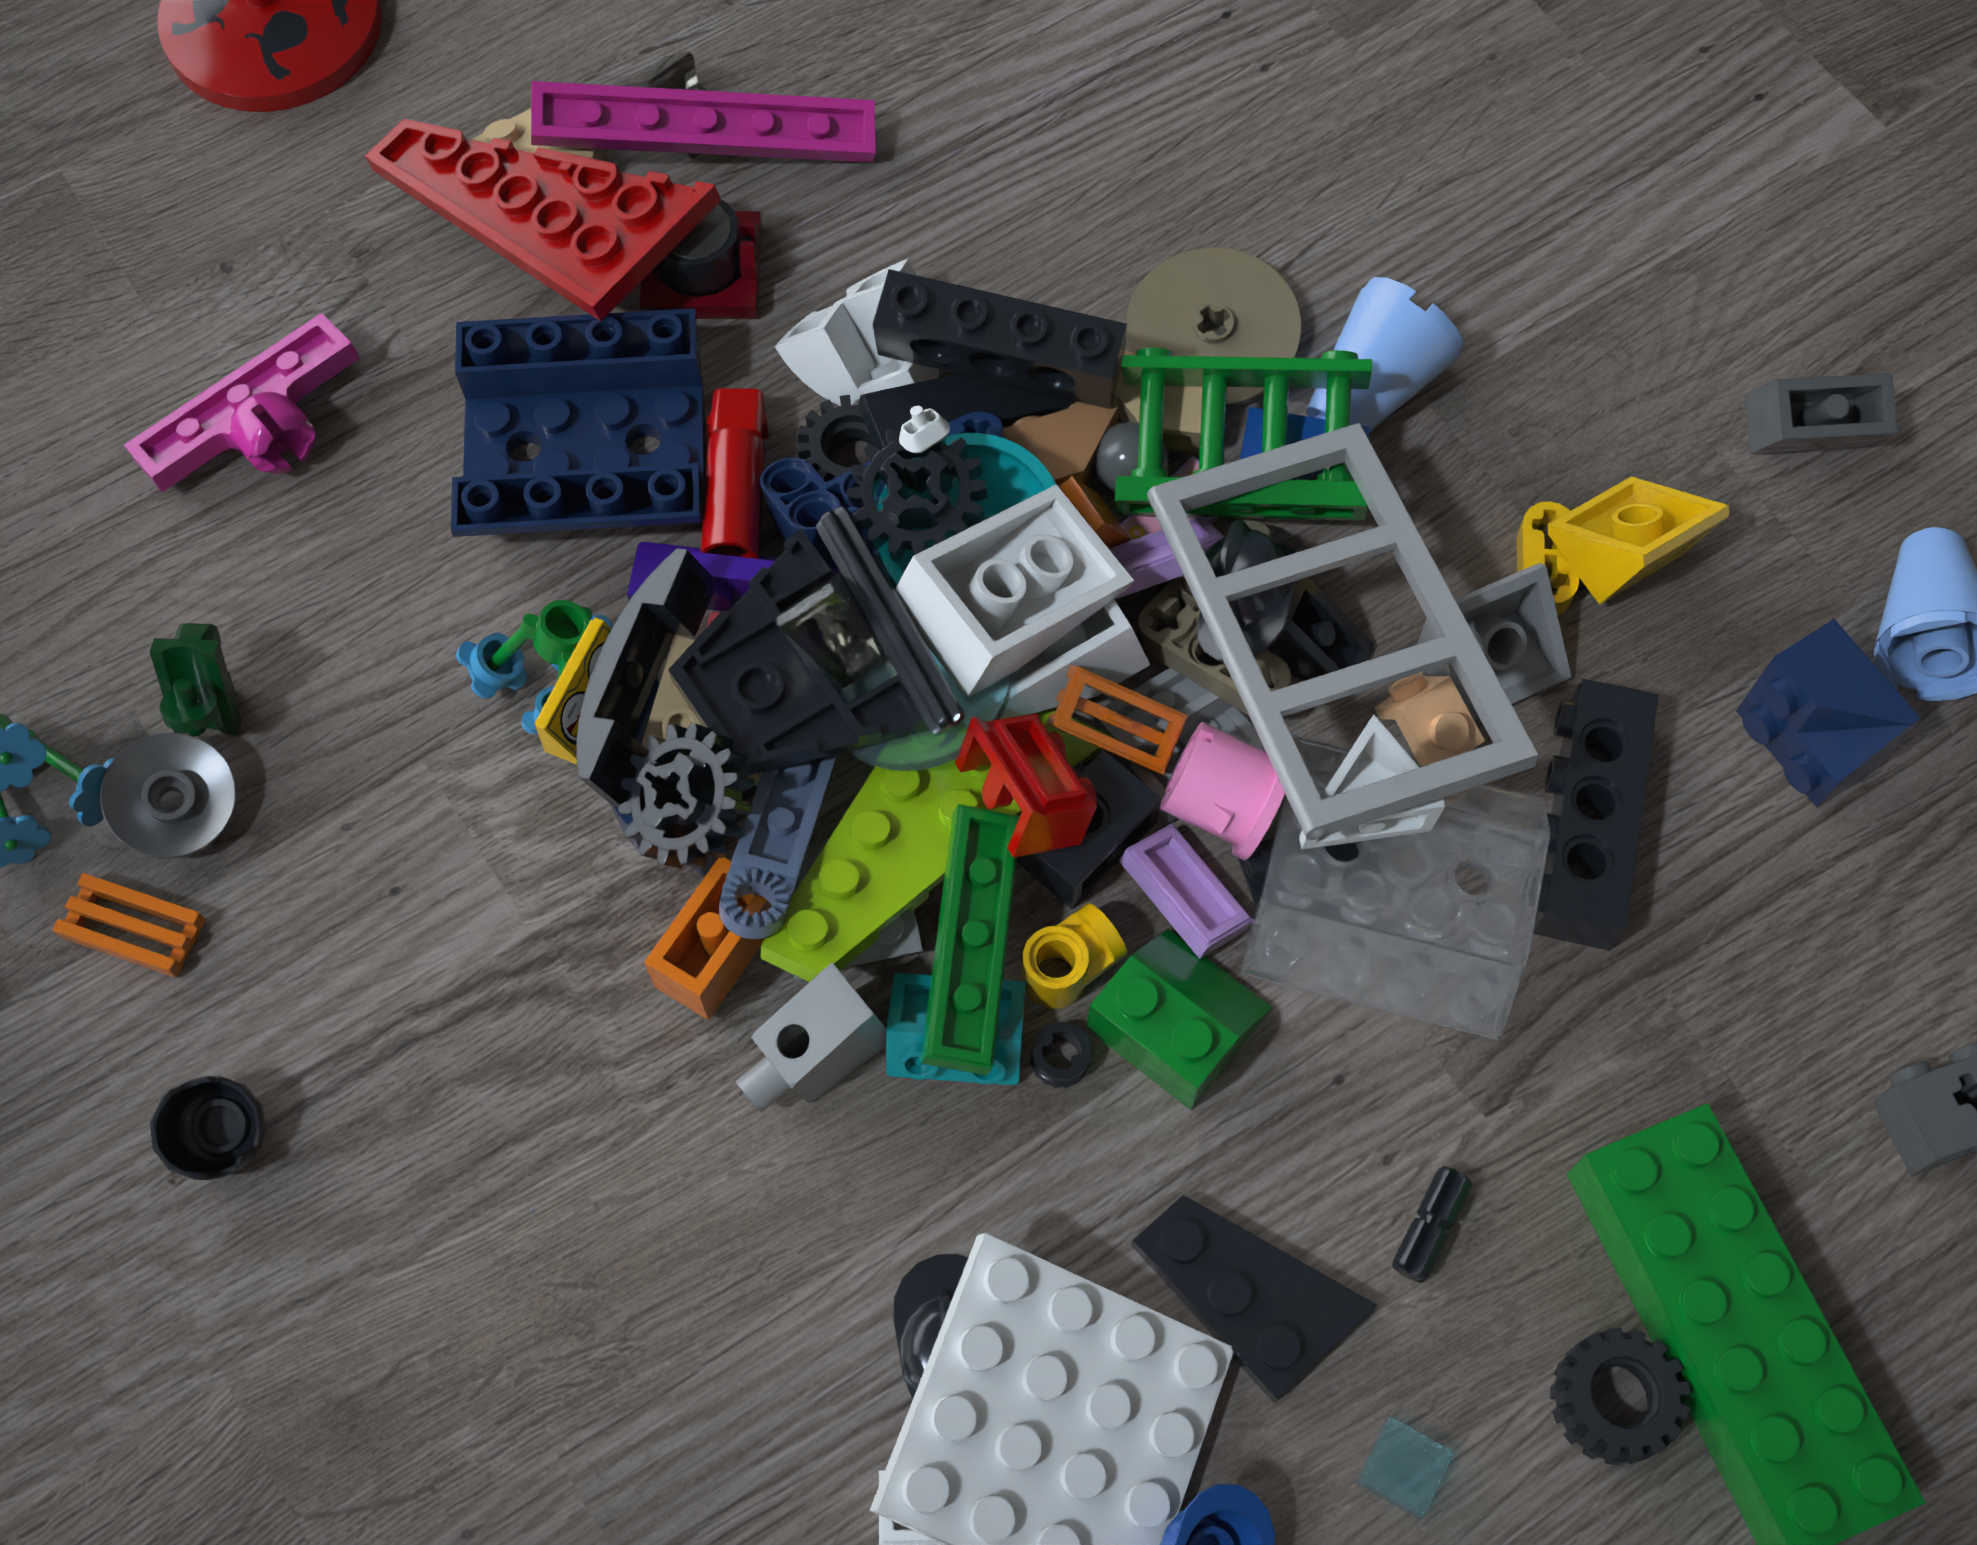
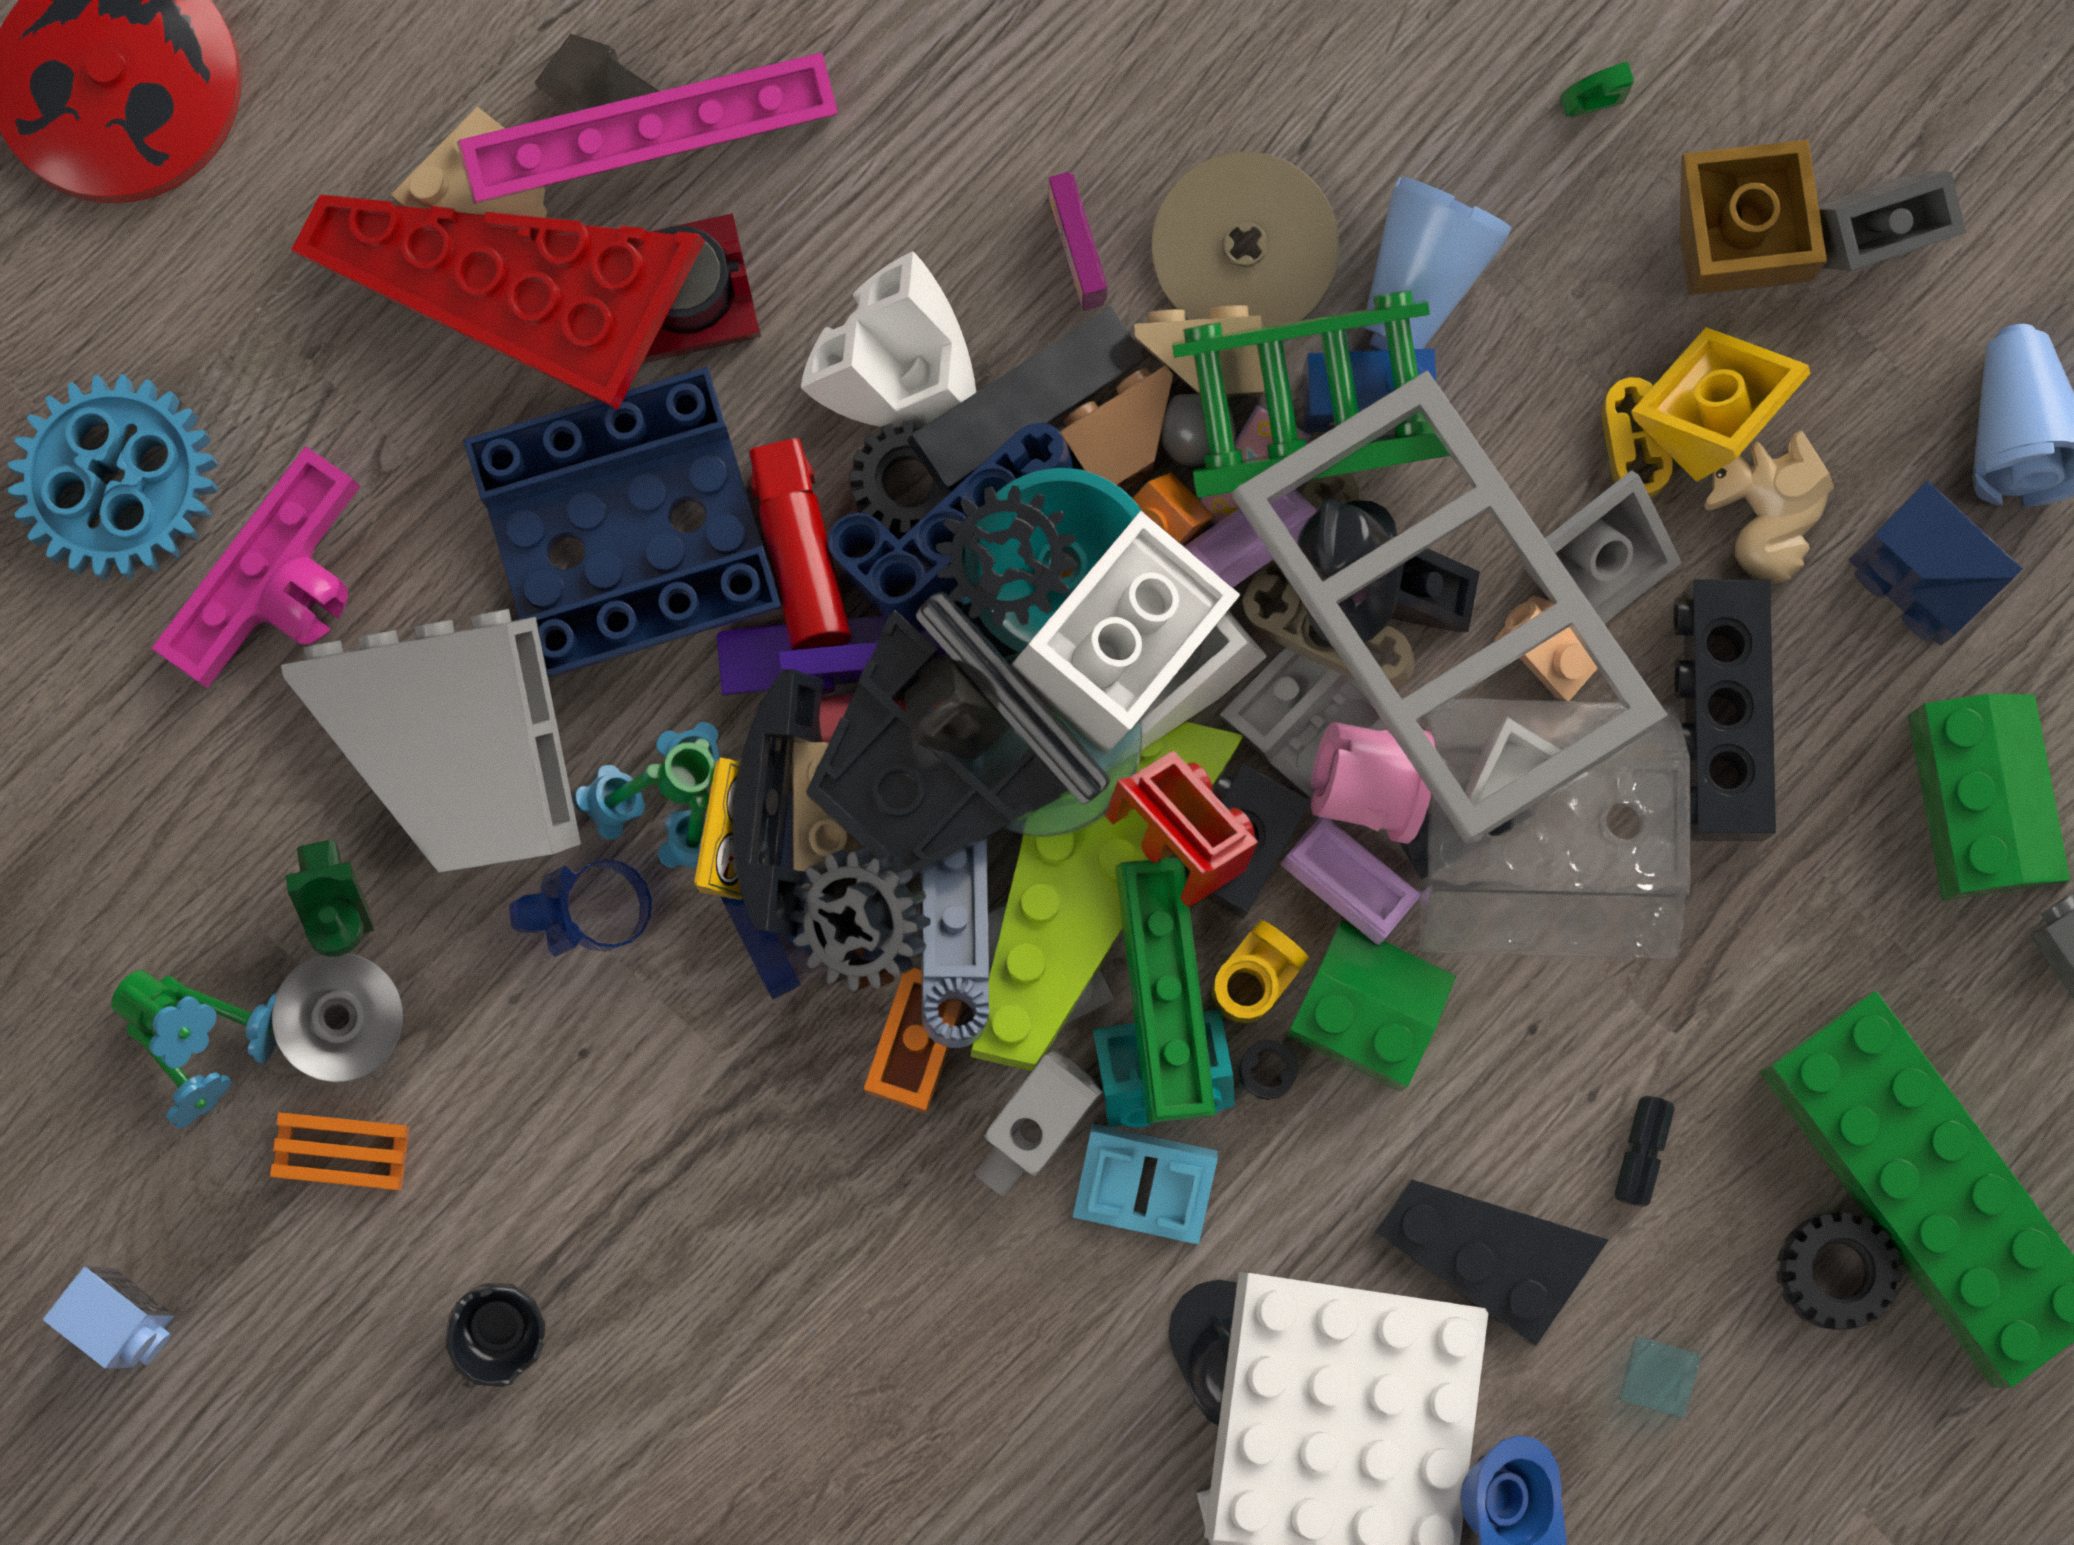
camera: 15 degrees left, 15 degrees up
black brick [872,269,1127,409] -> none
white rock [899,406,950,454] -> none
orange tile [1046,665,1188,775] -> none
none -> dark azure gear [8,374,218,580]
none -> light grey slope [281,609,581,873]
none -> clear blue piece [509,859,652,957]
none -> clear blue beam [720,896,801,1000]
none -> magenta tile [1048,171,1108,311]
none -> medium azure piece [1073,1124,1218,1245]
none -> green tile [1560,61,1635,118]
none -> pearl gold slope [1680,139,1827,296]
none -> tan animal [1704,430,1834,584]
none -> green slope [1908,693,2070,901]

